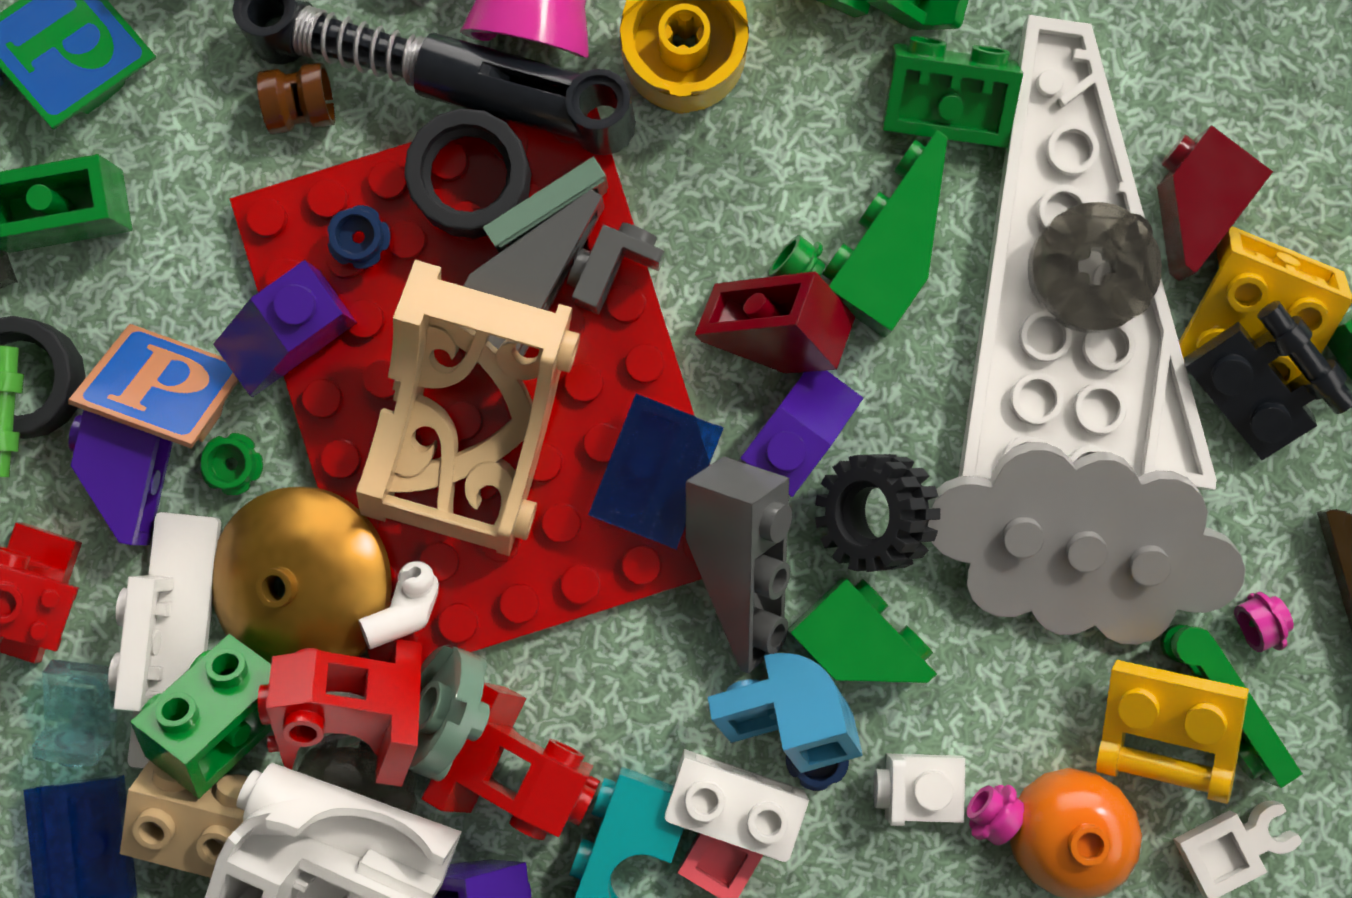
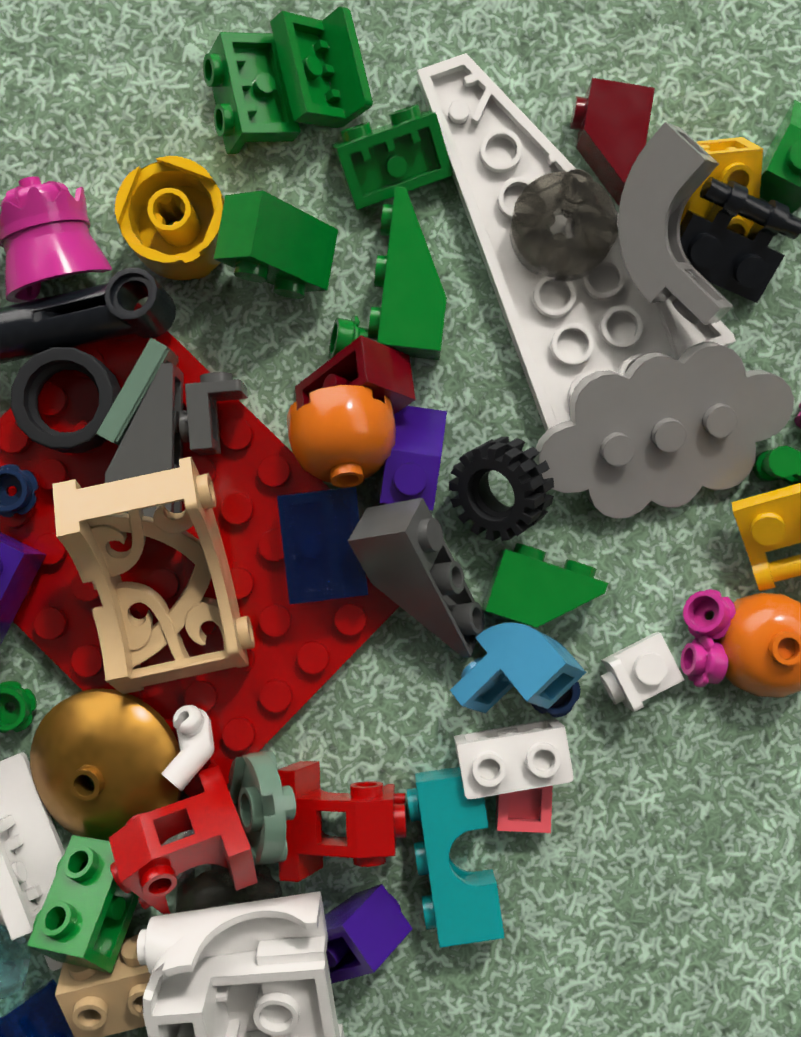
camera: 30 degrees left, 0 degrees up
none -> green brick [214,190,338,299]
none -> orange cylinder [287,385,396,488]
none -> light grey arch [618,122,733,325]
none -> dark pink plate [683,589,736,640]

